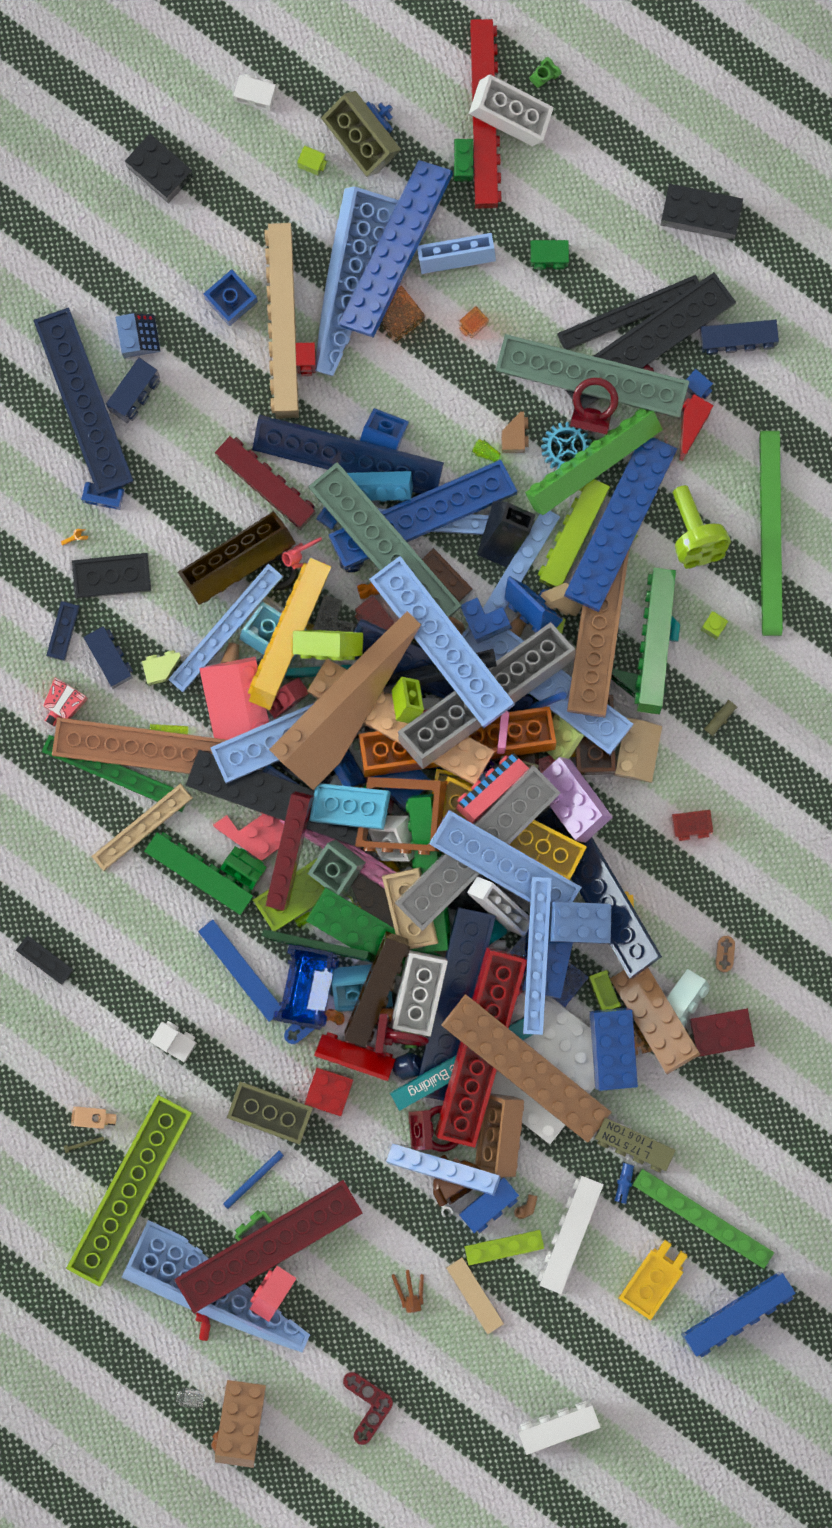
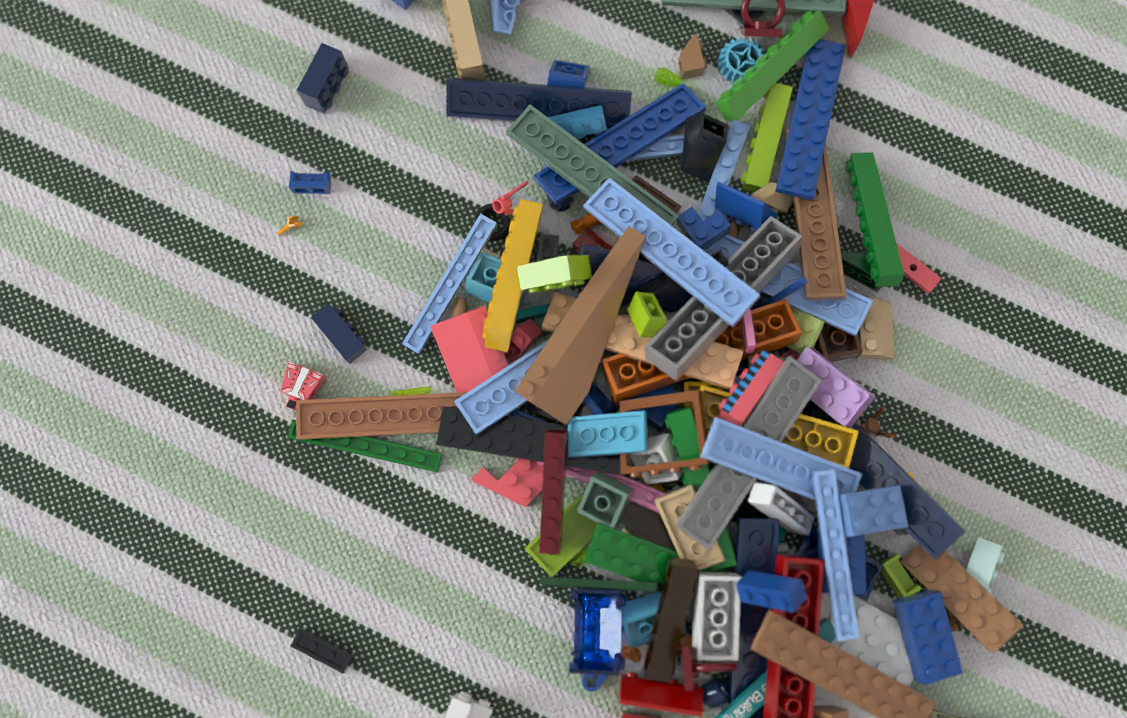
camera: 10 degrees left, 5 degrees down
dark blue plate [33,307,134,496] -> none
dark blue tile [46,601,80,661] -> none
black tile [72,553,151,599] -> none
tan tile [91,783,193,871] -> none
medium blue slope [115,313,161,358] -> none
yellowish green slope [142,650,181,686] -> none
green brick [144,832,254,916] -> none
dark brown brick [177,511,296,605] -> none
blue tile [198,920,284,1022] -> none
dark red brick [215,436,316,530] -> none
green brick [220,846,267,890] -> none
red brick [296,342,316,376] -> none
blue tile [316,507,337,530] -> none
clear red brick [671,810,713,841] -> none
lime piece [672,485,731,569] -> none
dark red brick [689,1008,755,1057] -> none
lime brick [701,611,728,640] -> none
olive pin [704,700,738,736] -> none
medium nougat beam [715,936,735,972] -> none
bright green beam [759,431,783,636] -> none
none -> blue brick [735,571,807,613]
none -> dark orange plant [860,407,896,438]
none -> coral tile [896,243,942,294]

